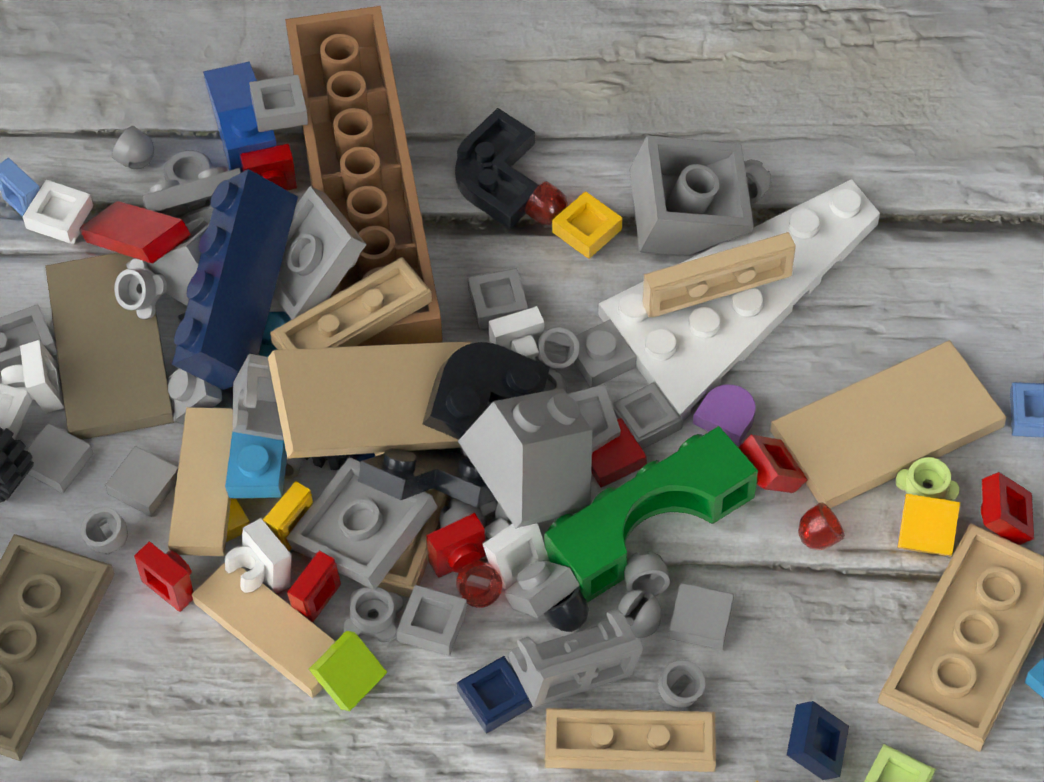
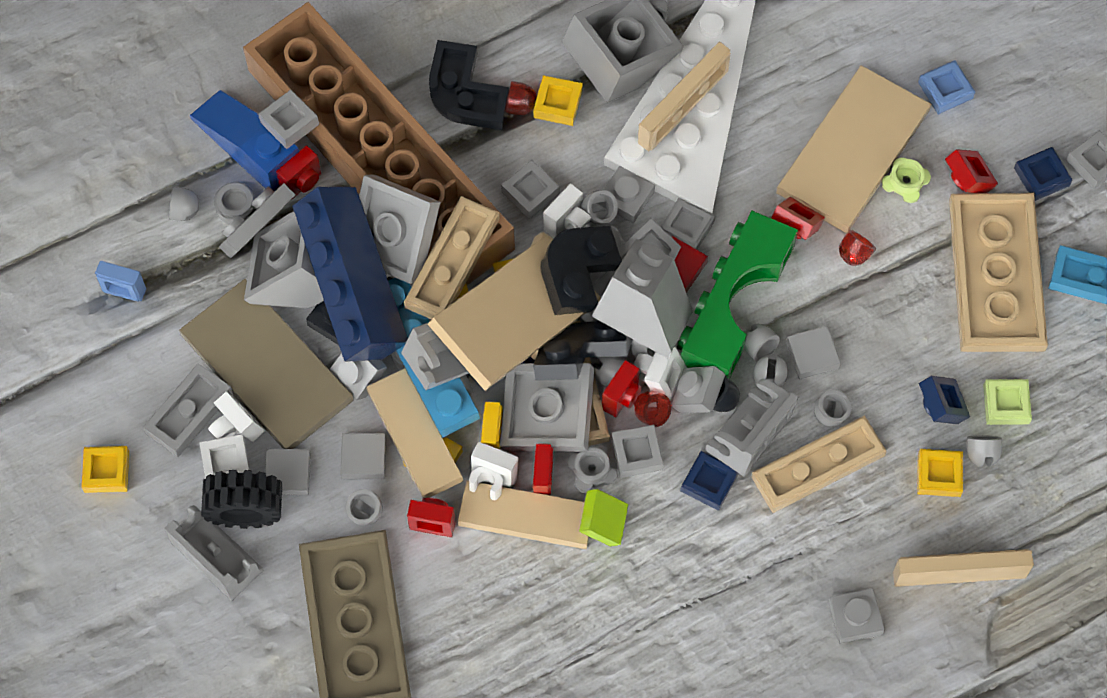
camera: 30 degrees left, 10 degrees up
white tile [23,180,93,244] -> none
red tile [79,201,191,264] -> none
light grey plate [114,259,167,319] -> none
medium lavender tile [693,384,756,446] -> none
yellow tile [897,494,960,557] -> none

